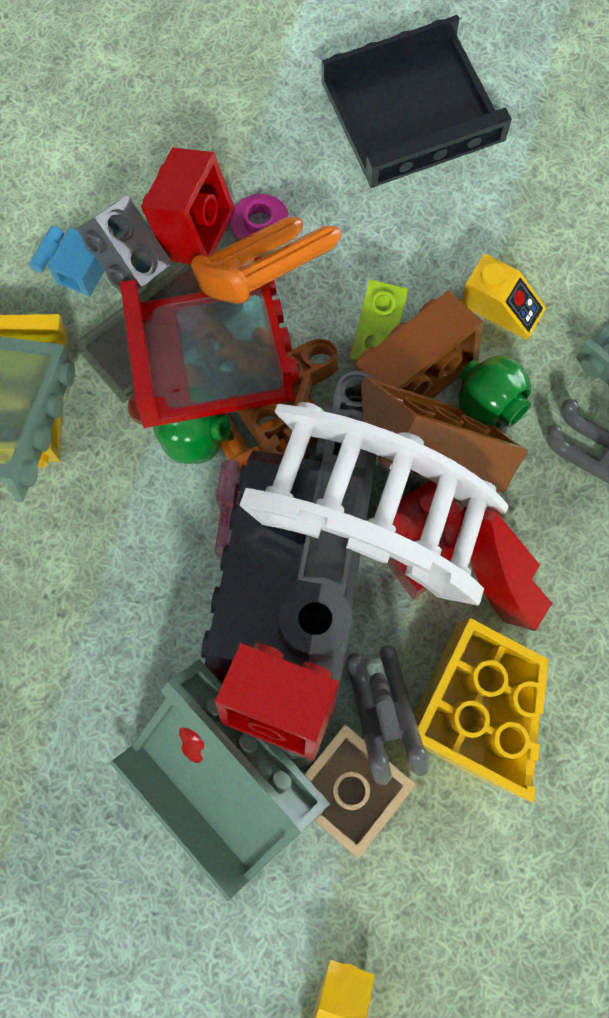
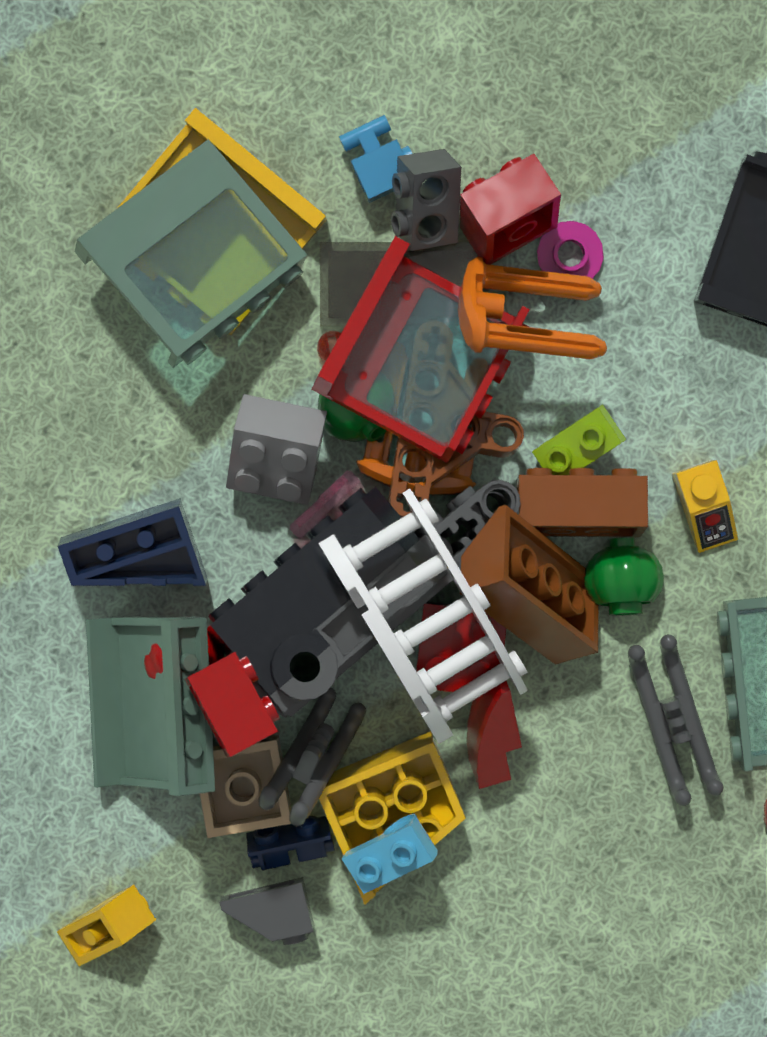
camera: 35 degrees right, 15 degrees up
none -> dark blue wedge [57,498,207,586]
none -> dark grey slope [219,877,315,945]
none -> light grey brick [226,394,327,505]
none -> dark blue hinge [246,816,335,871]
none -> medium azure plate [342,814,438,894]

